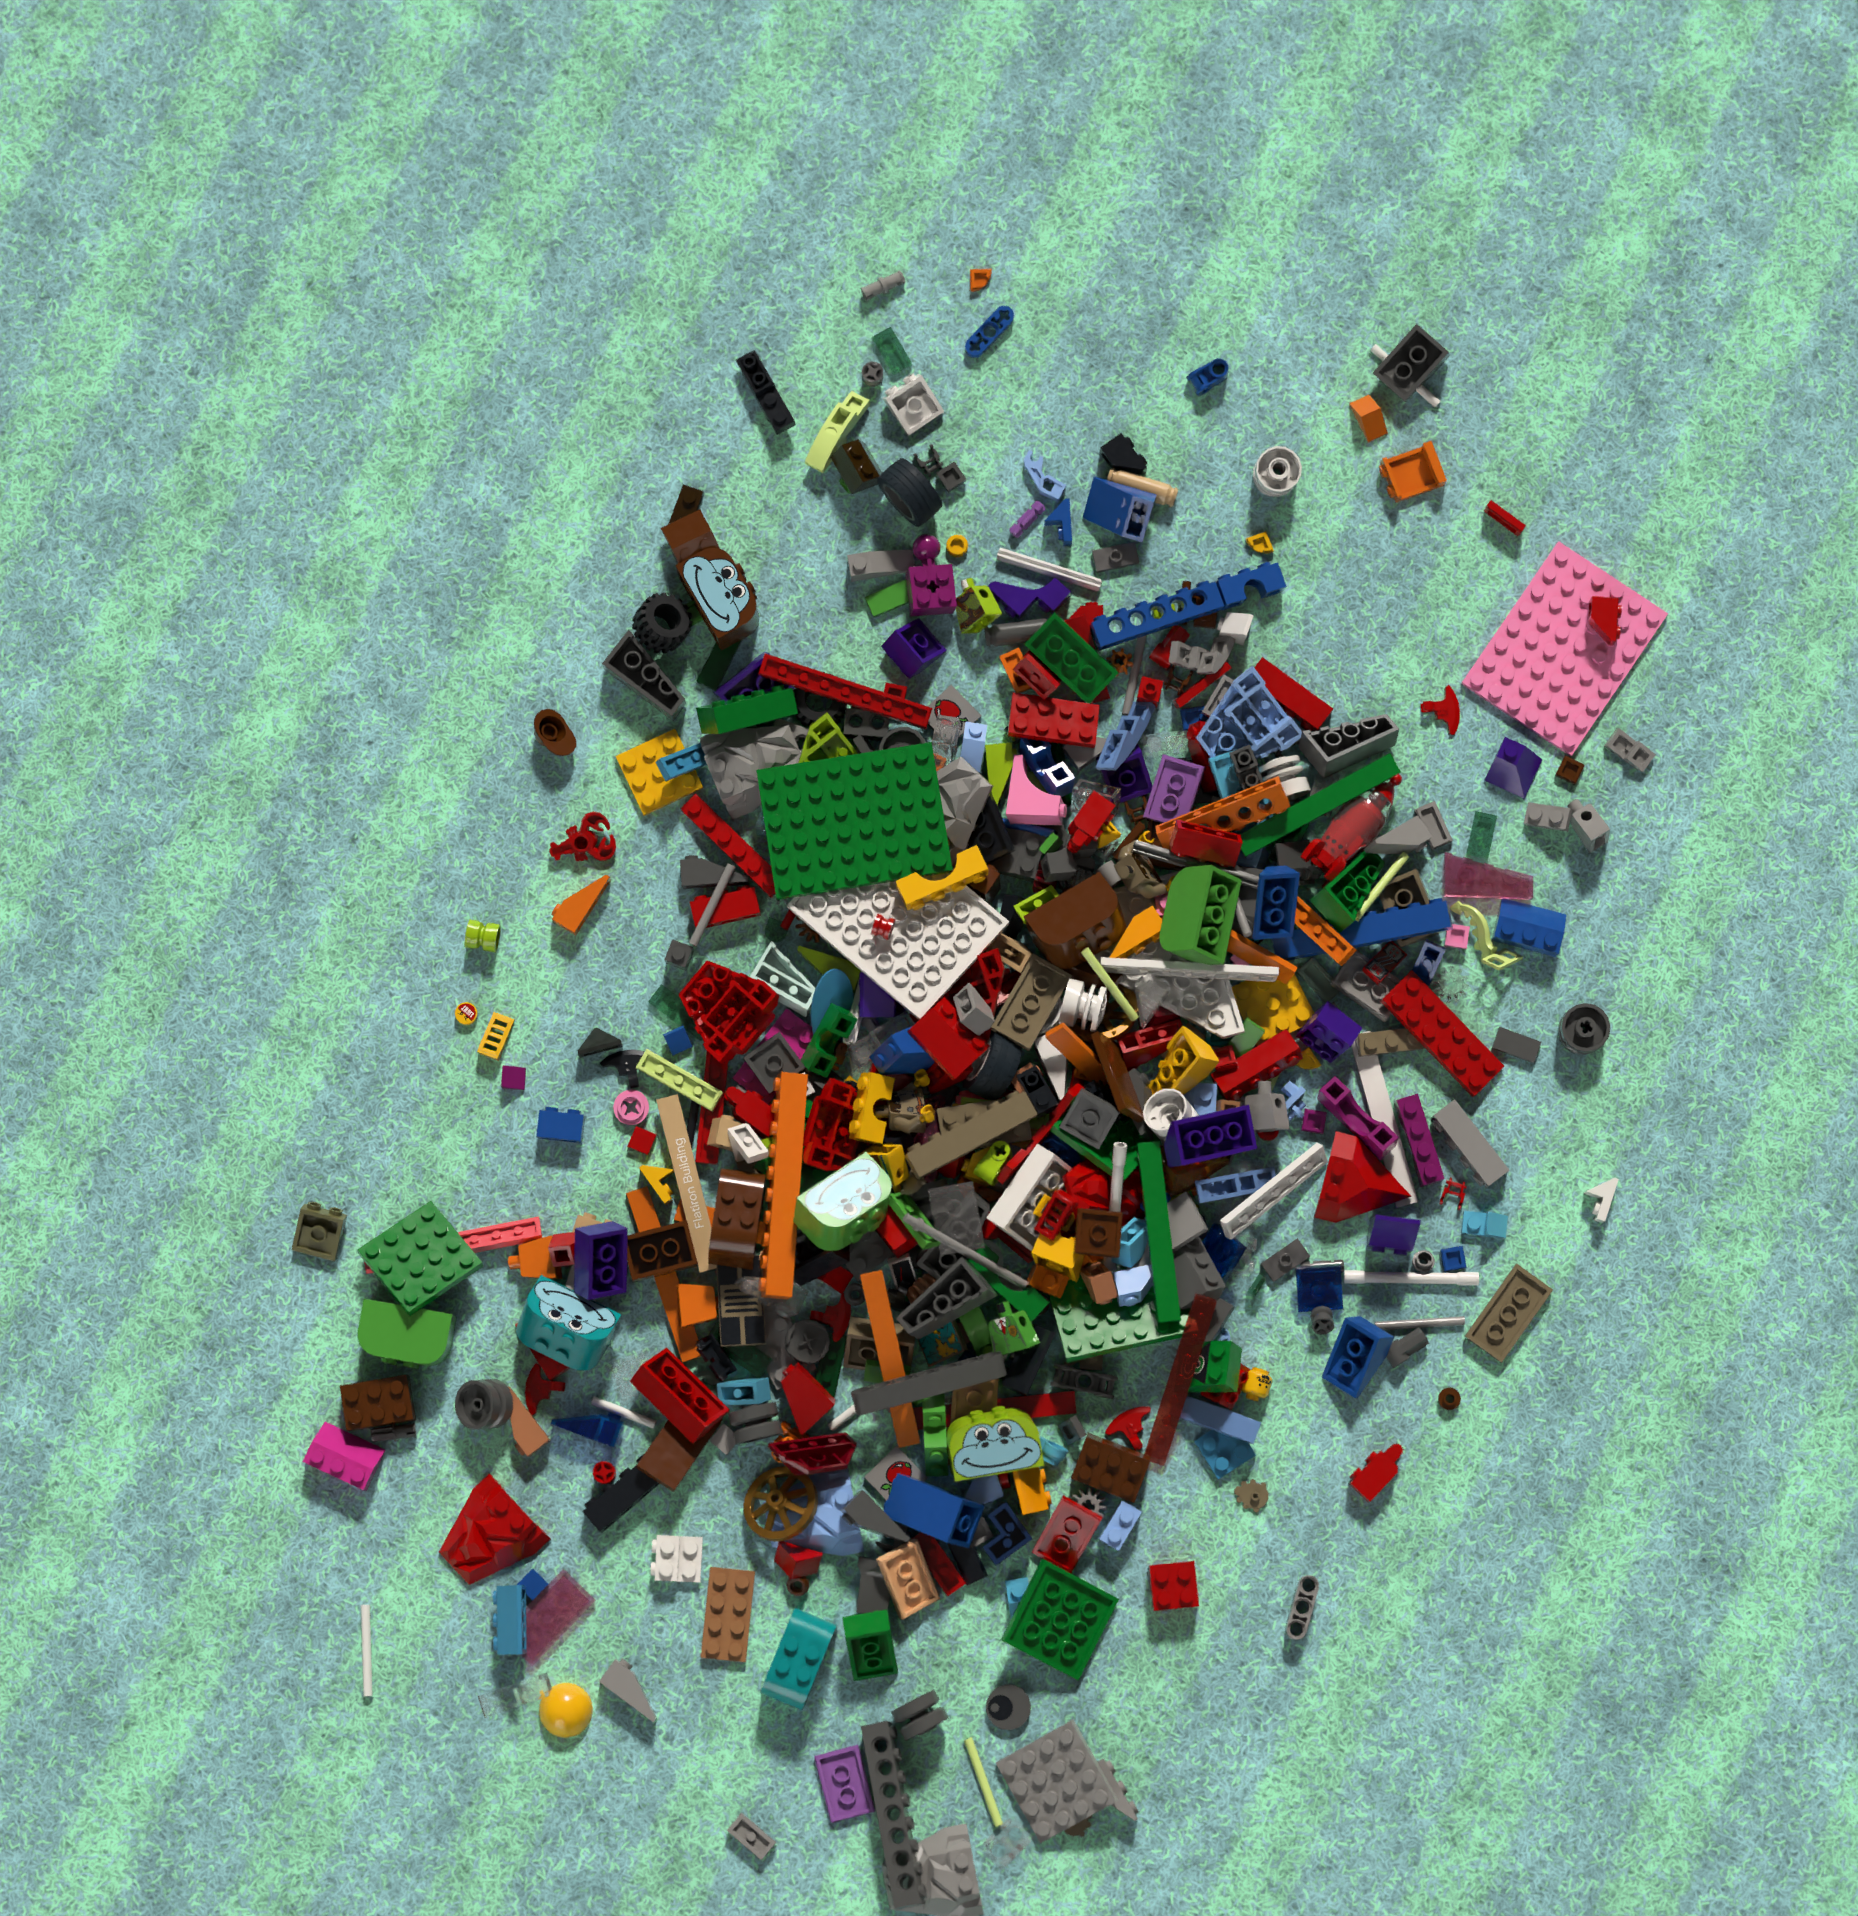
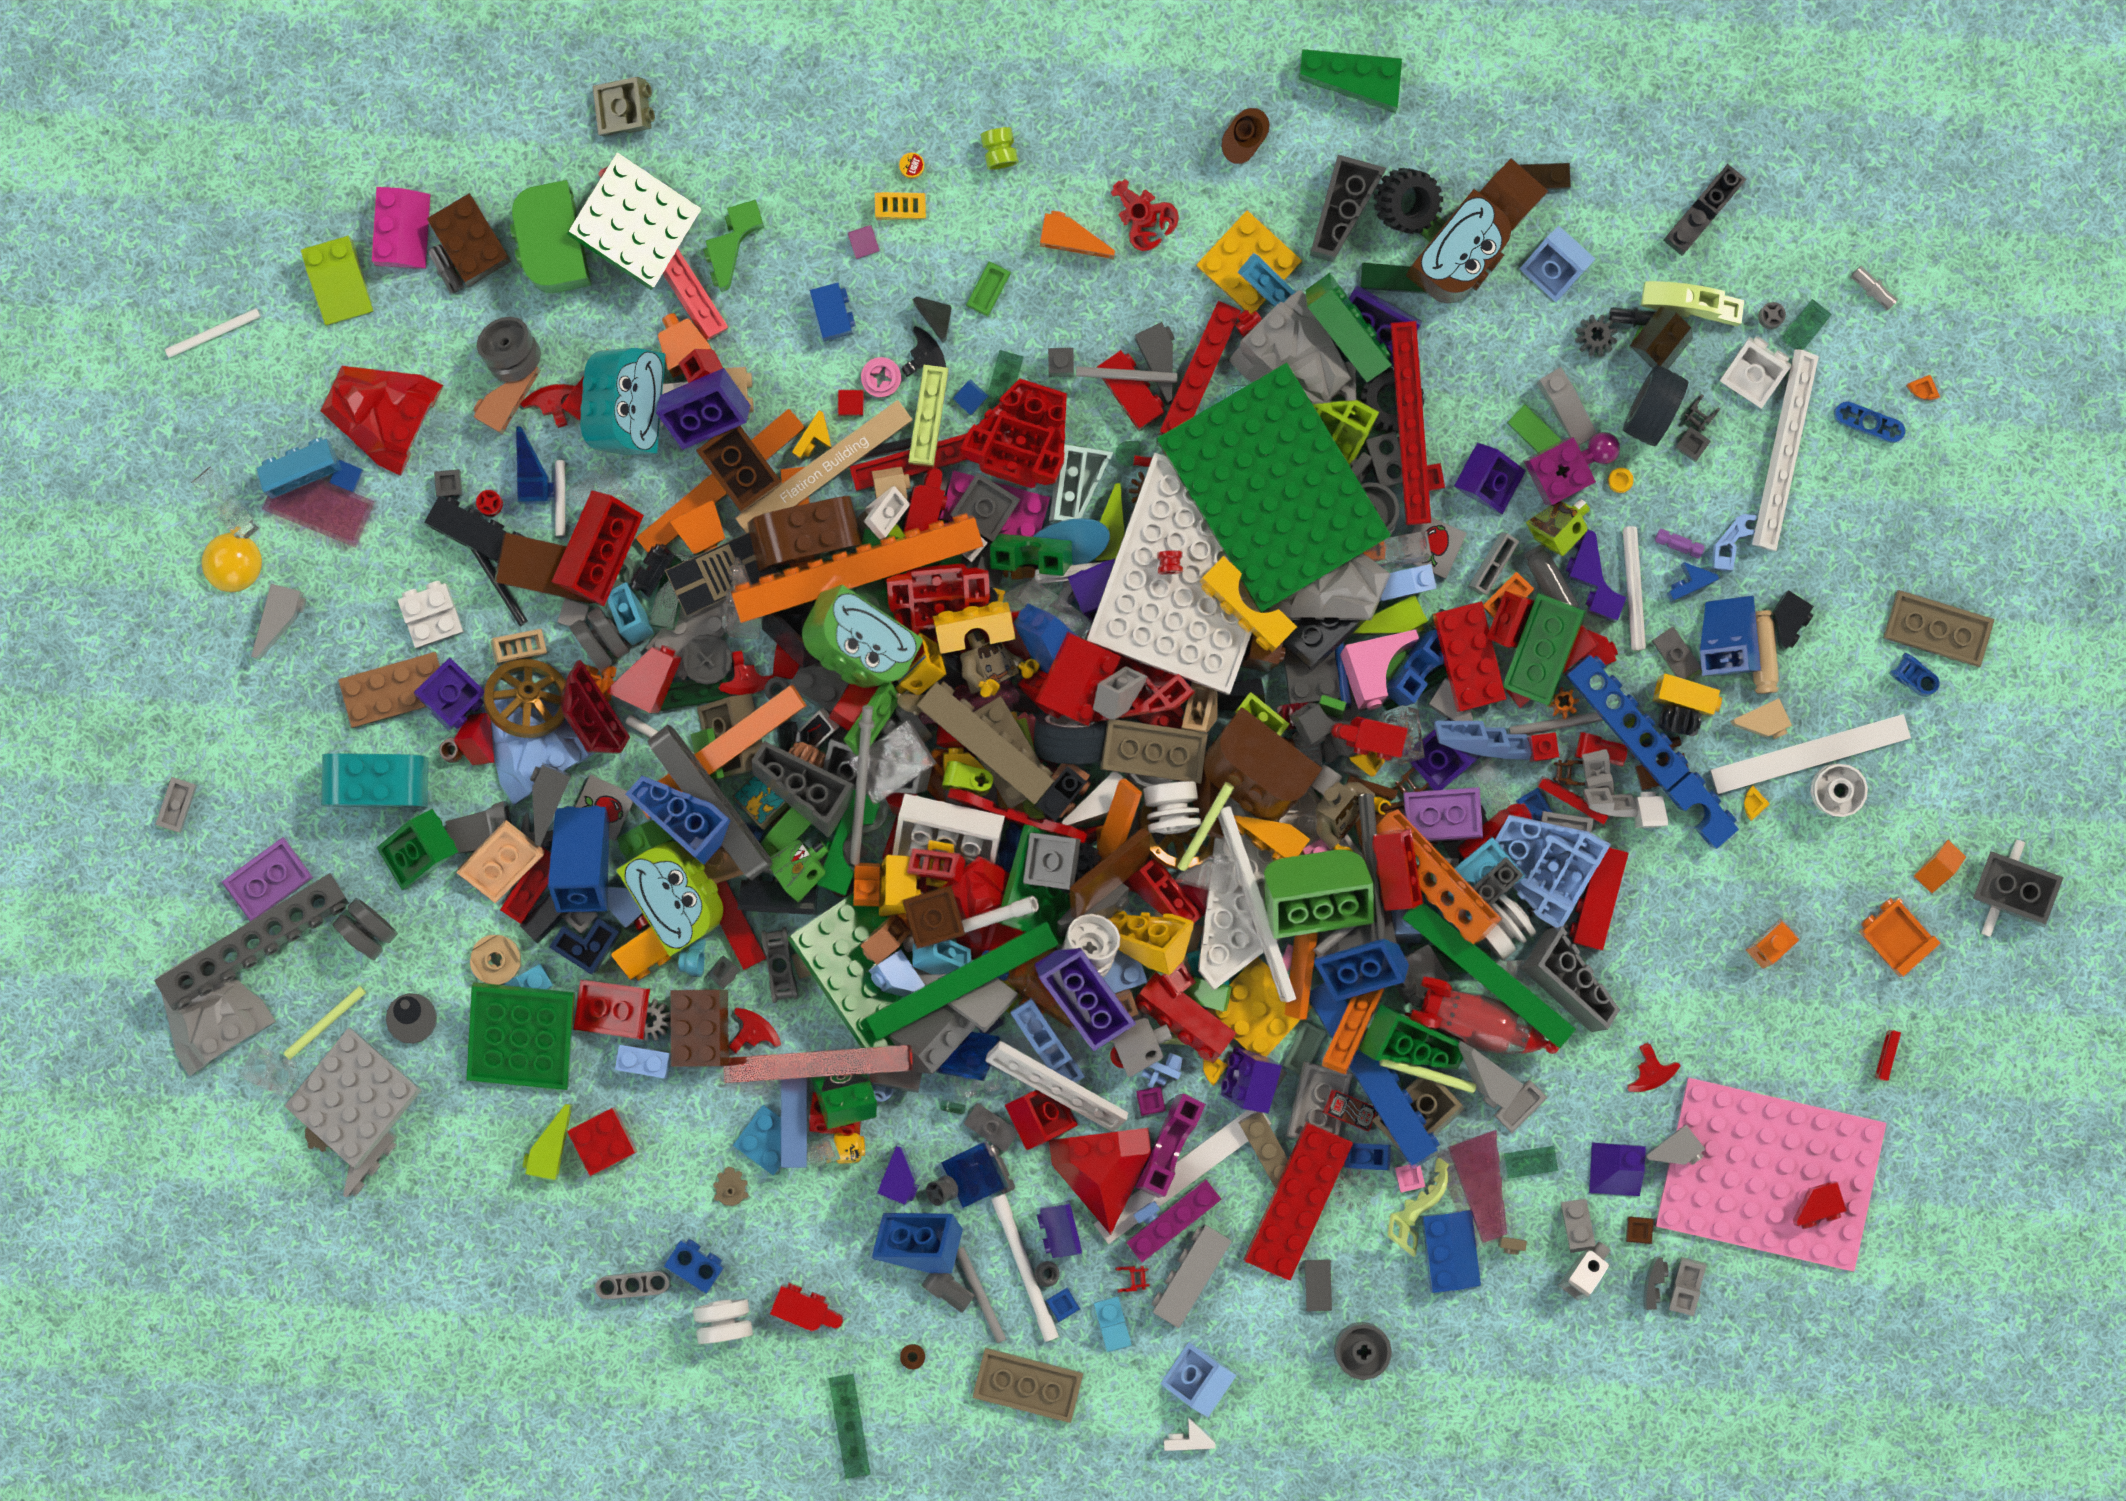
camera: 65 degrees right, 5 degrees up
none -> lime slope [300,235,374,326]
none -> dark purple plate [414,657,484,731]
none -> dark grey plate [434,469,463,498]
none -> black bar [470,549,528,626]
none -> tan plate [470,935,521,985]
none -> tan slope [490,629,547,665]
none -> lime slope [522,1104,573,1180]
none -> blue wedge [625,776,731,864]
none -> blue brick [664,1238,724,1294]
none -> white wheel [692,1299,753,1344]
none -> bright green arch [703,199,764,292]
none -> clear slope [807,1135,841,1169]
none -> clear green tile [829,1373,871,1479]
none -> dark purple slope [877,1143,920,1205]
none -> bright green tile [966,261,1011,317]
none -> red slope [1005,1089,1078,1151]
none -> medium blue plate [1133,1200,1160,1224]
none -> light blue slope [1160,1342,1237,1417]
none -> red gear [1235,309,1262,338]
none -> green wedge [1298,49,1402,114]
none -> light grey piece [1468,532,1519,595]
none -> dark tan plate [1498,1236,1527,1255]
none -> light blue slope [1520,226,1595,302]
none -> dark grey gear [1575,314,1618,357]
none -> black axle [1608,307,1657,327]
none -> dark grey slope [1643,1256,1668,1310]
none -> light grey slope [1645,1125,1705,1165]
none -> yellow slope [1652,673,1722,716]
none -> black gear [1658,705,1702,736]
none -> white tile [1709,714,1911,794]
none -> tan slope [1730,698,1792,739]
none -> orange torso [1746,918,1799,969]
none -> white plate [1752,350,1819,551]
none -> dark tan tile [1883,590,1995,668]

